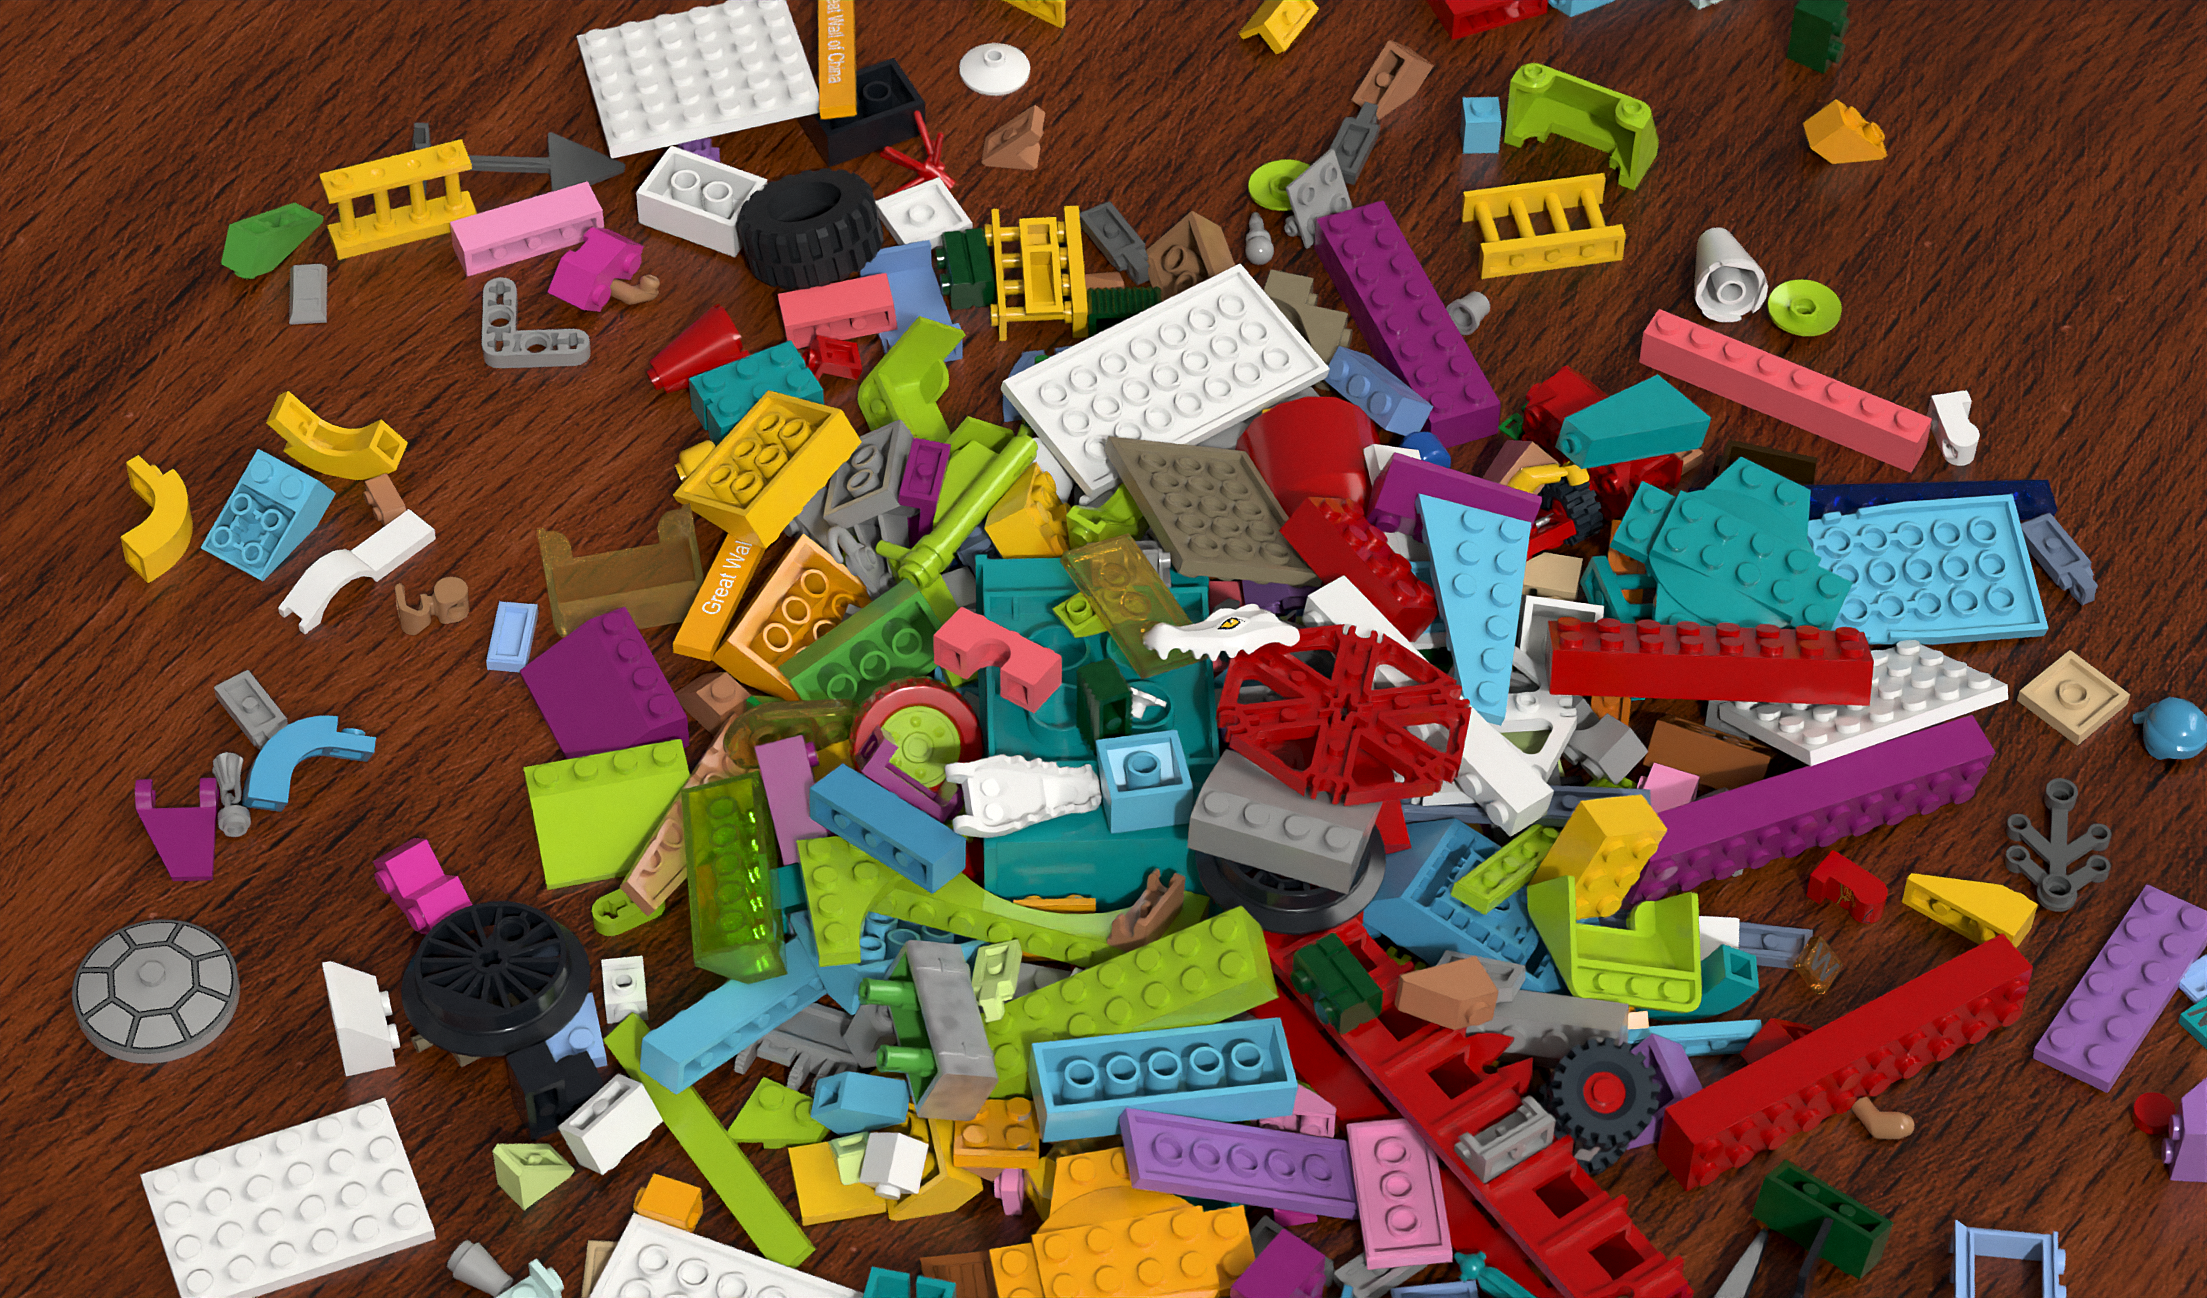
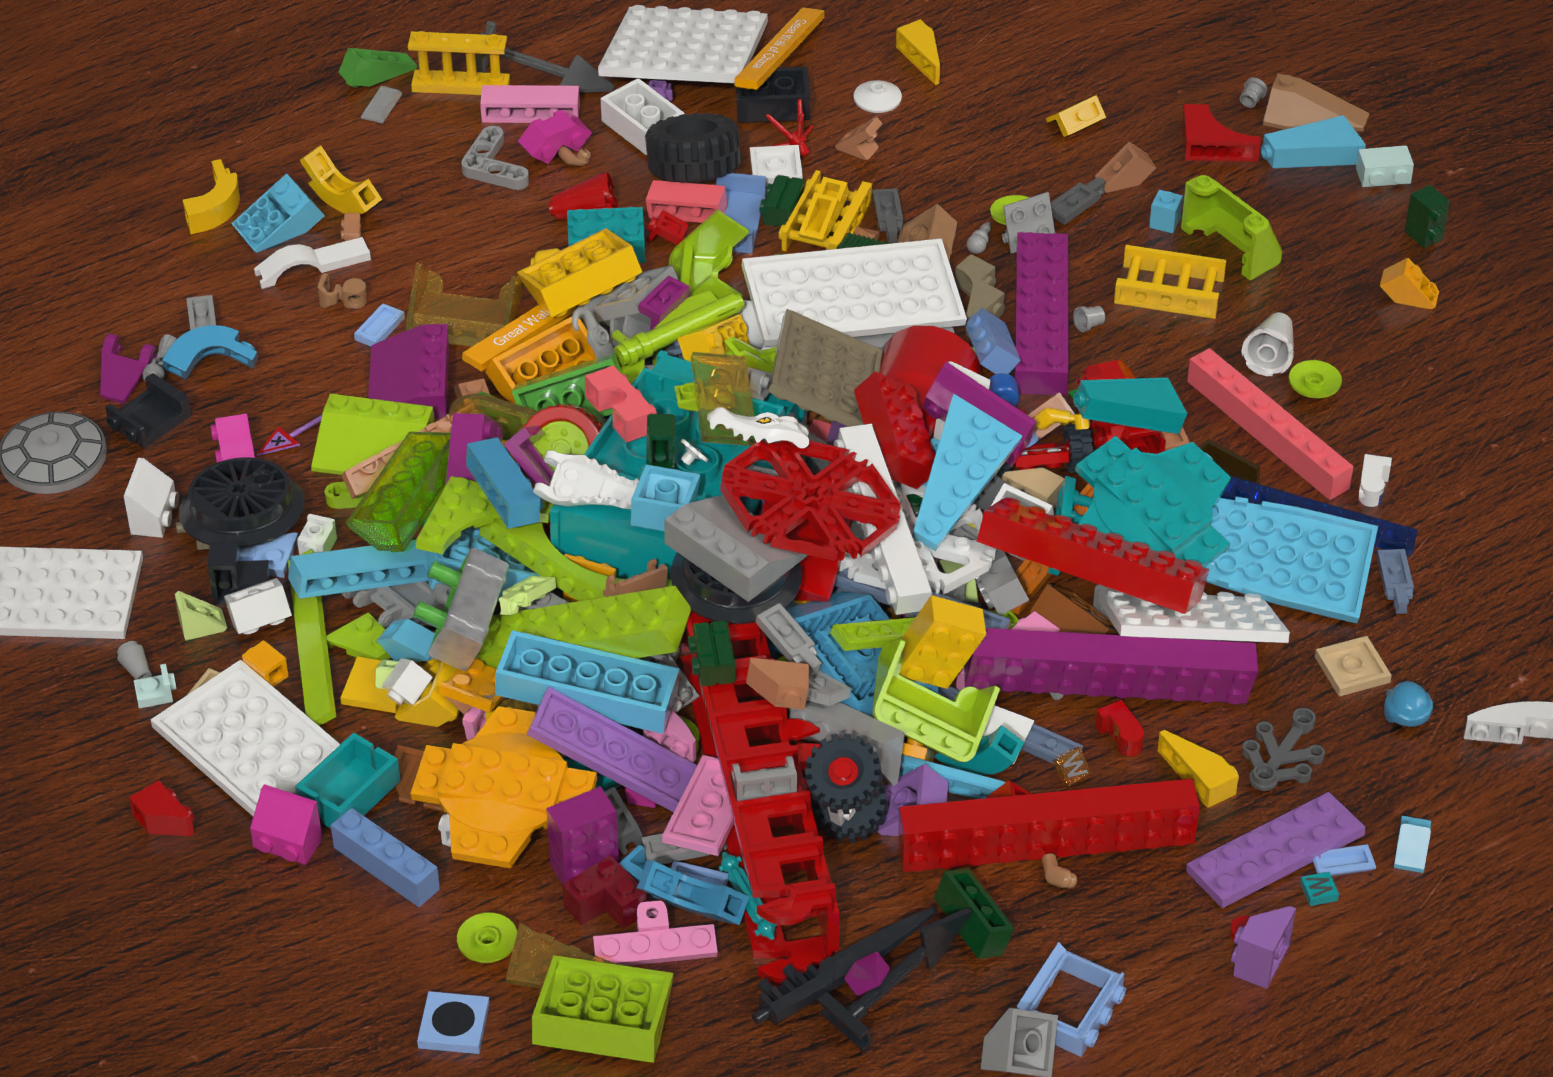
camera: 25 degrees right, 5 degrees down
none -> black panel [105,373,191,449]
none -> piece [256,415,322,456]
none -> light grey hinge [755,603,822,677]

